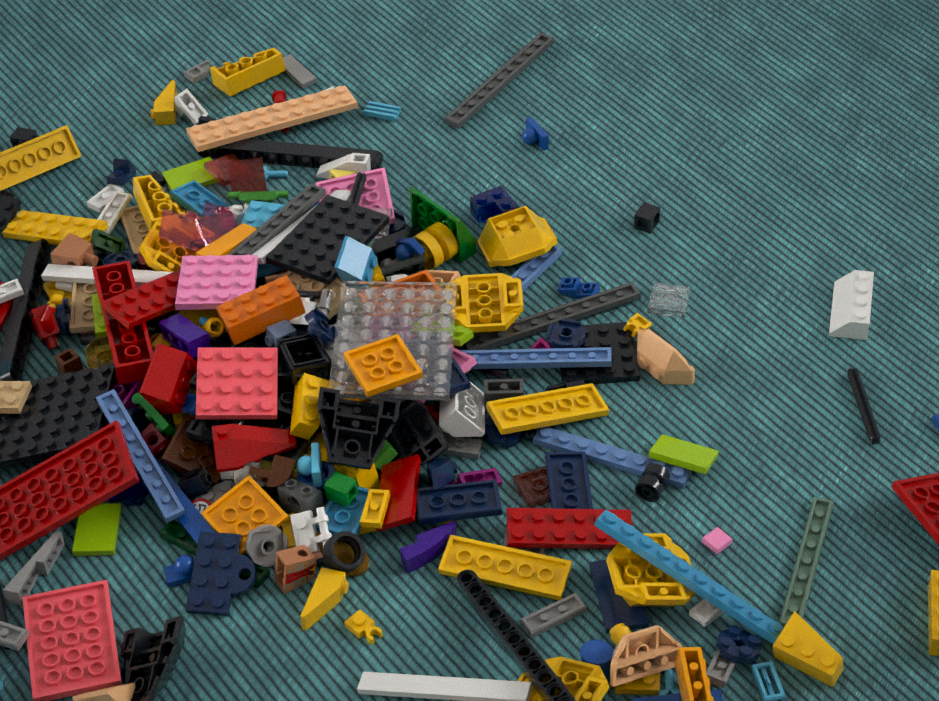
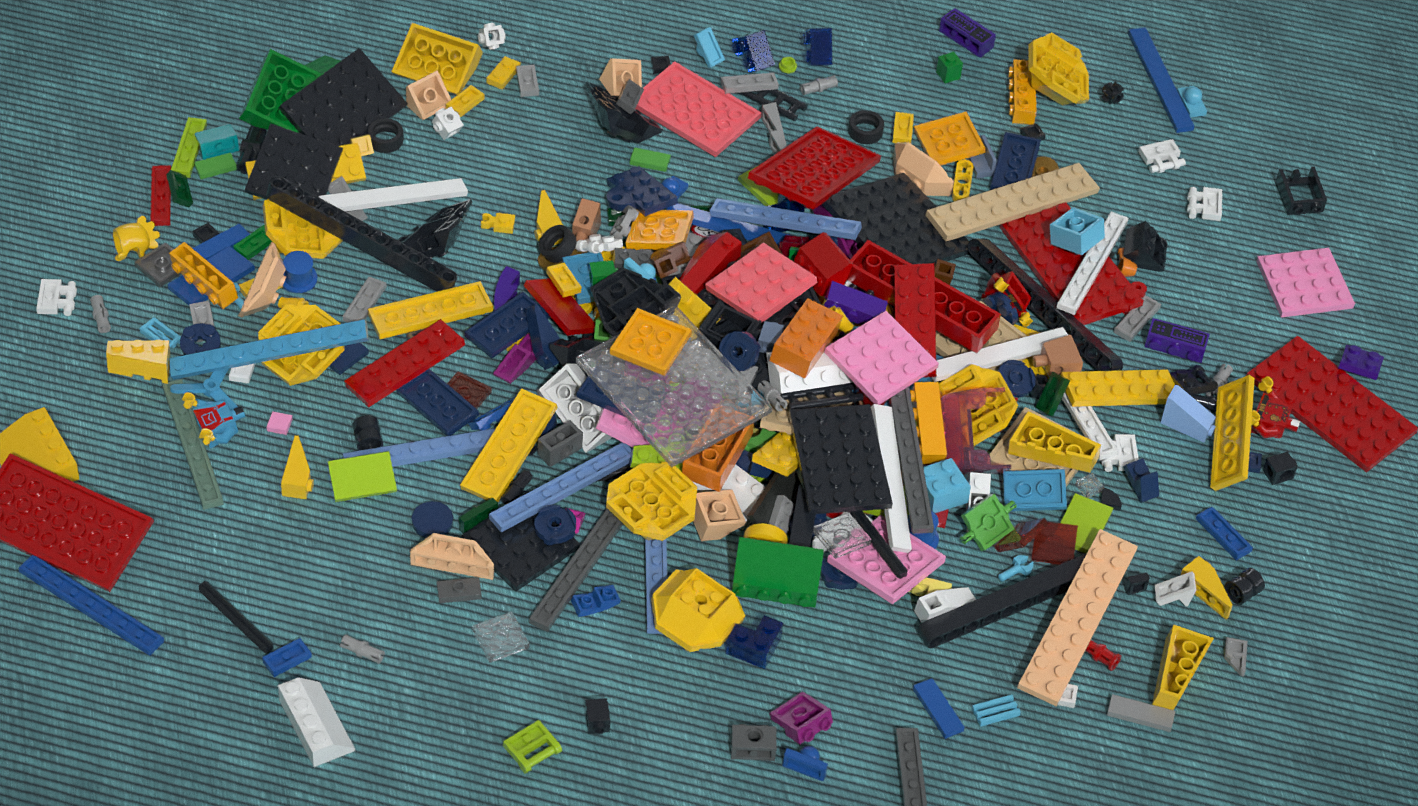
camera: 135 degrees right, 5 degrees up
slope [334,236,378,290] -> none
blue tile [395,238,425,261] -> none
yellow plate [623,313,652,337] -> none
none -> dark azure piece [170,369,238,410]
none -> torso [182,392,246,449]
none -> blue plate [262,638,312,677]
none -> yellow slope [281,435,314,500]
none -> light grey pin [340,634,385,664]
none -> black wedge [398,199,473,259]
none -> dark blue tile [411,501,453,538]
none -> dark grey plate [437,577,482,603]
none -> dark green plate [459,498,498,534]
none -> blue plate [468,396,516,431]
none -> lime plate [503,720,562,774]
none -> dark grey plate [616,79,644,114]
none -> bright green tile [630,147,671,172]
none -> dark grey brick [731,724,777,761]
none -> magenta plate [770,692,833,744]
none -> blue tile [913,678,965,739]
none -> light blue slope [1161,385,1216,443]
none -> blue tile [1196,506,1253,560]
none -> black wheel [1225,568,1265,605]

